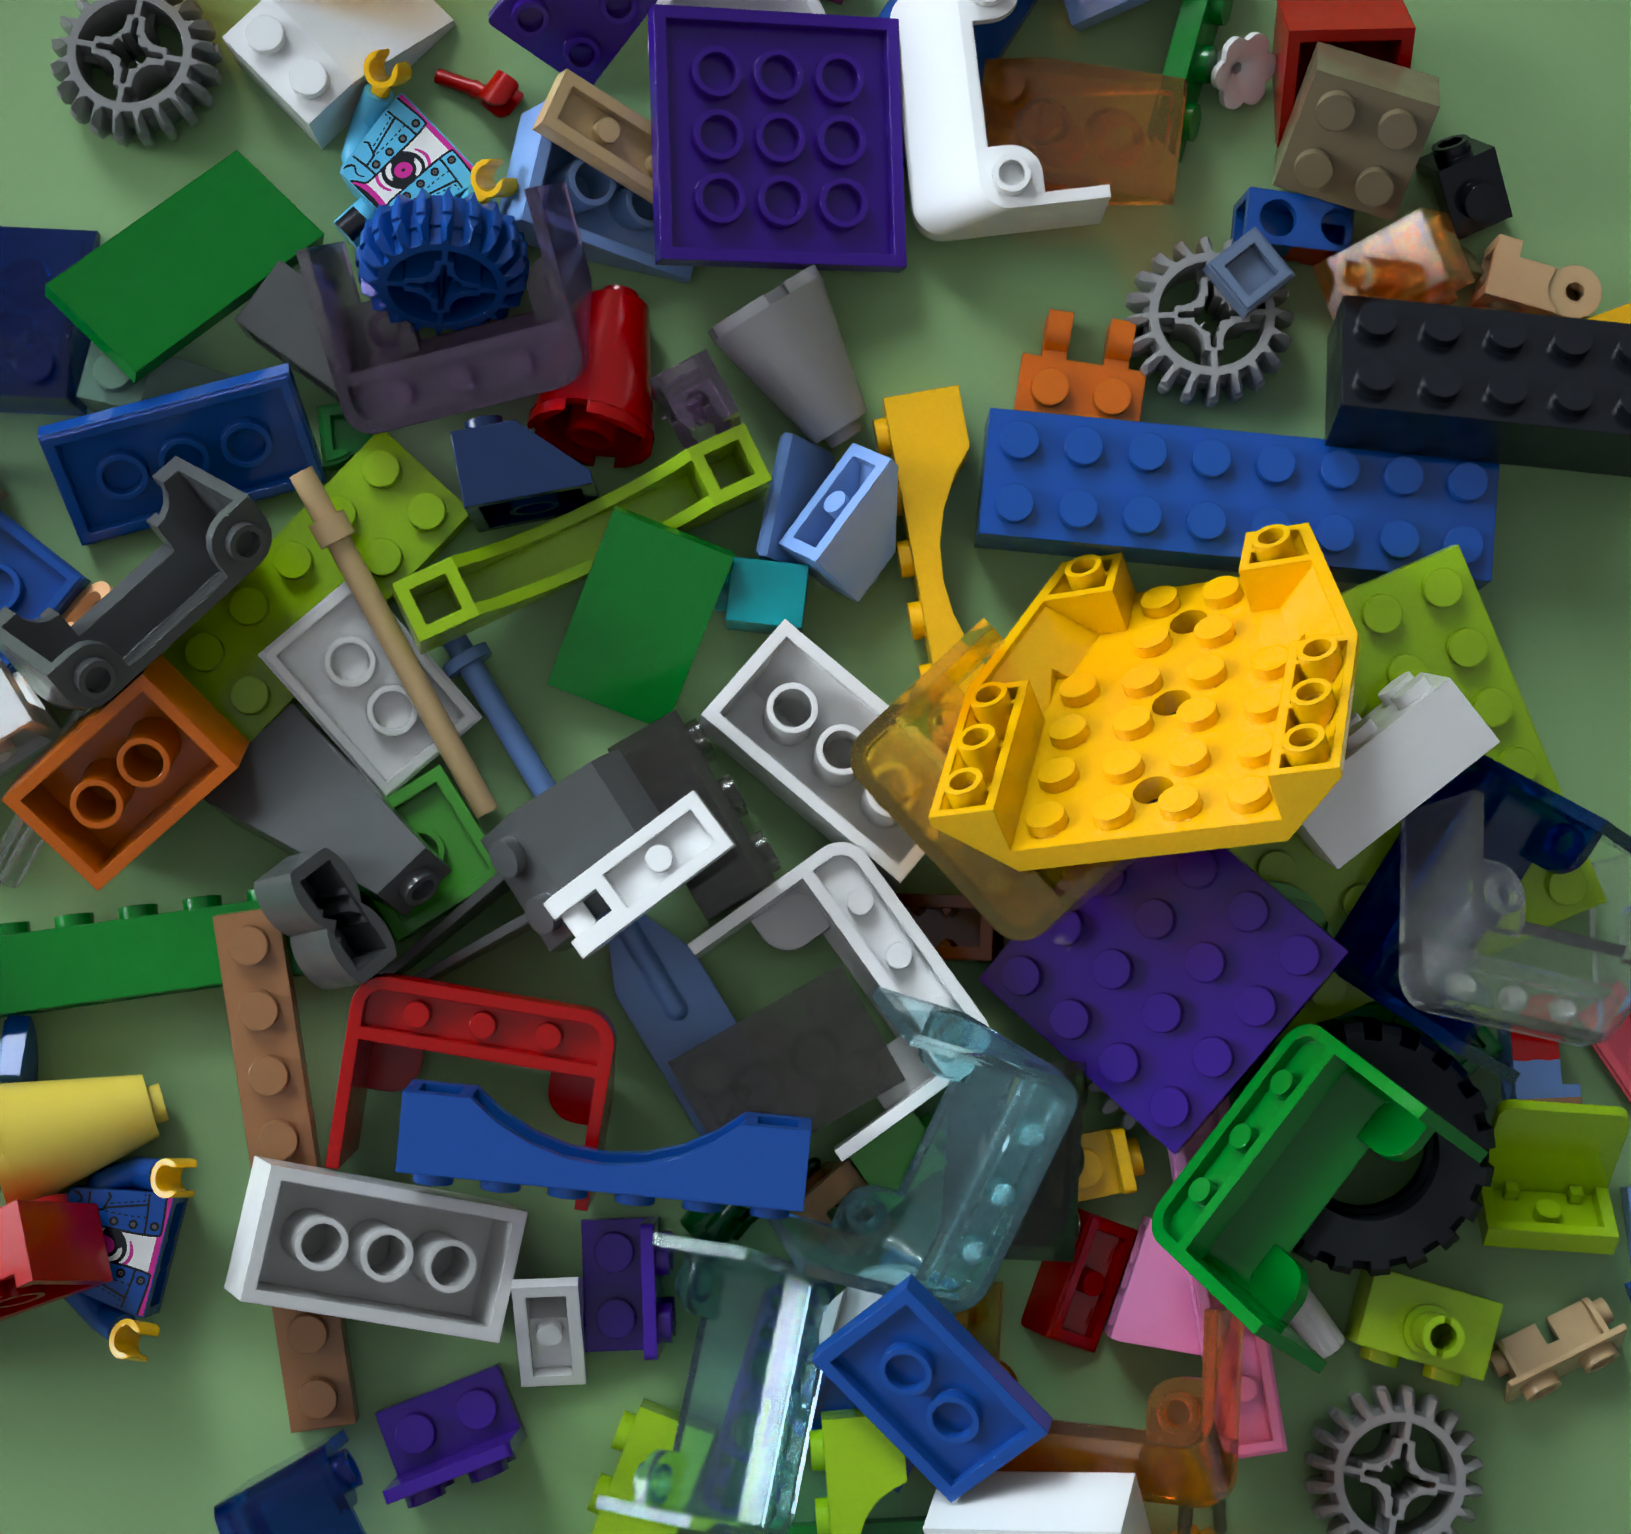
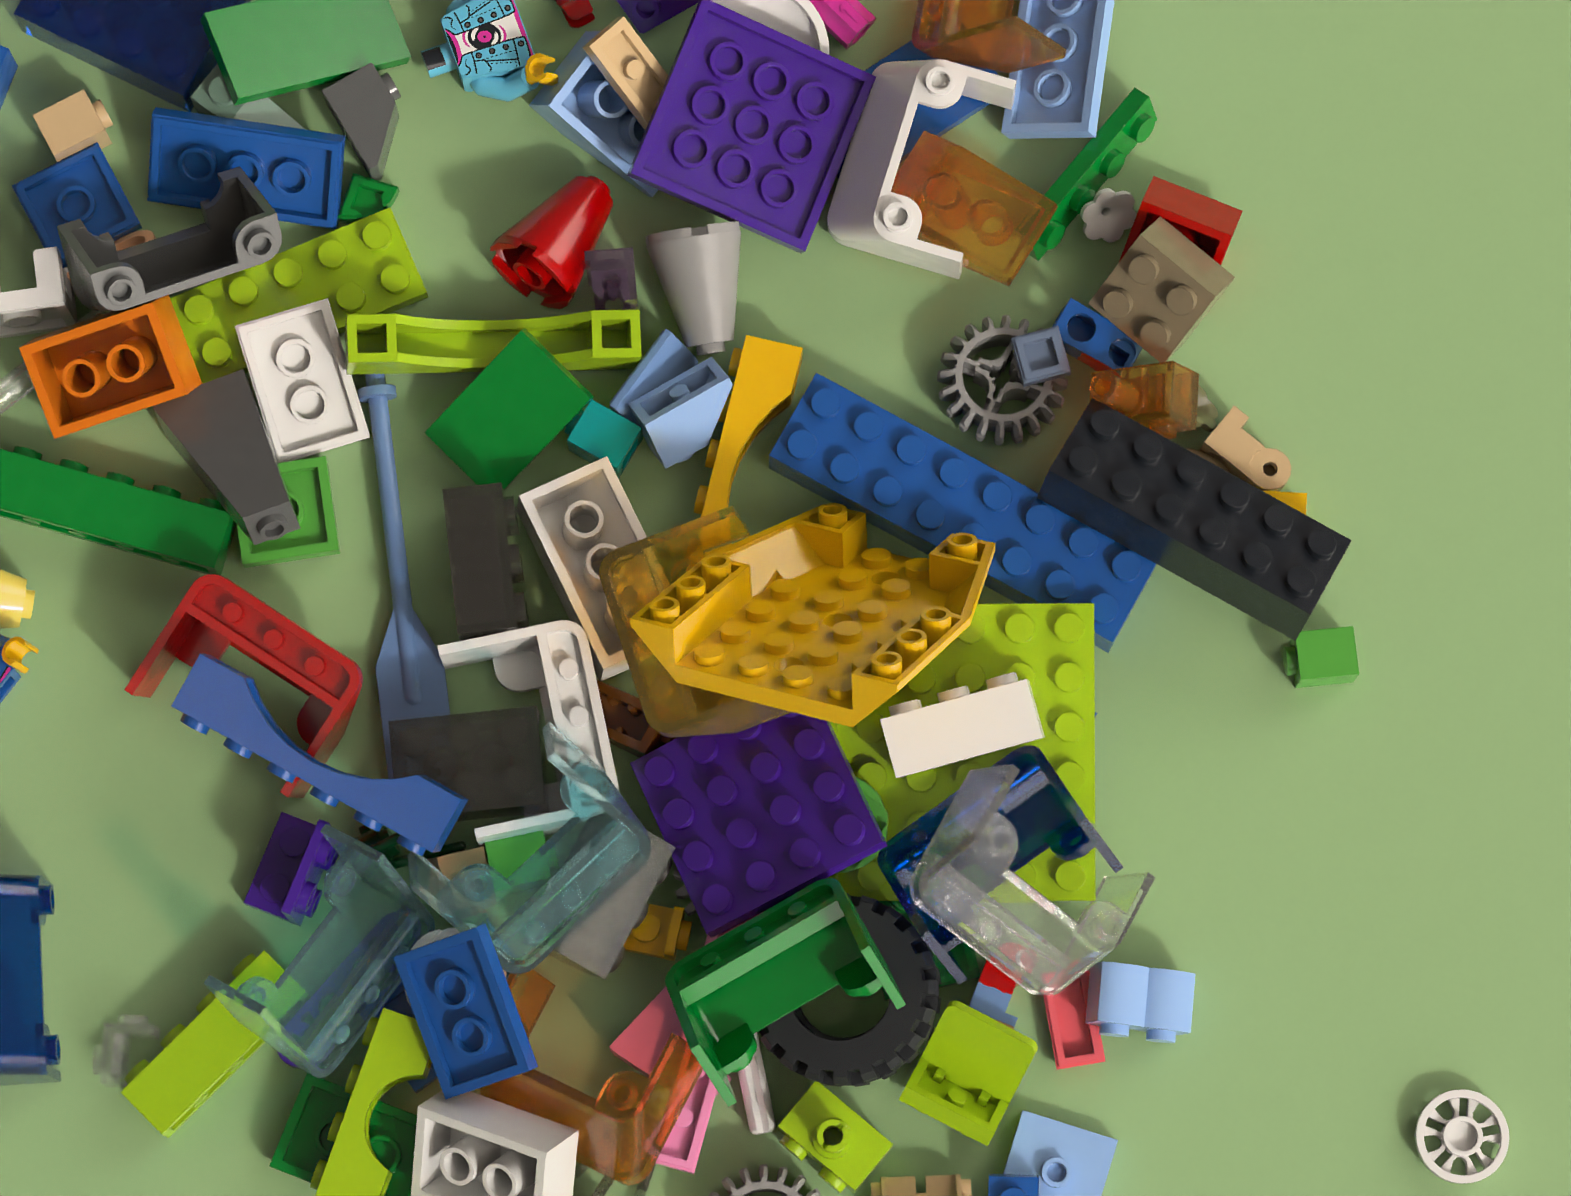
camera: 25 degrees right, 5 degrees down
medium nougat plate [212,908,360,1433] -> none
white brick [224,1156,528,1343] -> none
dark grey brick [254,847,397,991] -> none
tan bar [289,466,498,819] -> none
clear purple windscreen [296,182,592,434] -> none
blue gear [356,187,530,336] -> none
dark grey slope [374,748,660,980] -> none
dark purple bracket [375,1363,527,1509] -> none
dark blue slope [450,415,600,533] -> none
white slope [511,1277,587,1387] -> none
white plate [543,790,736,960] -> none
orange plate [1013,309,1146,422] -> none
red slope [1021,1204,1138,1353] -> none
black bracket [1416,134,1513,241] -> none

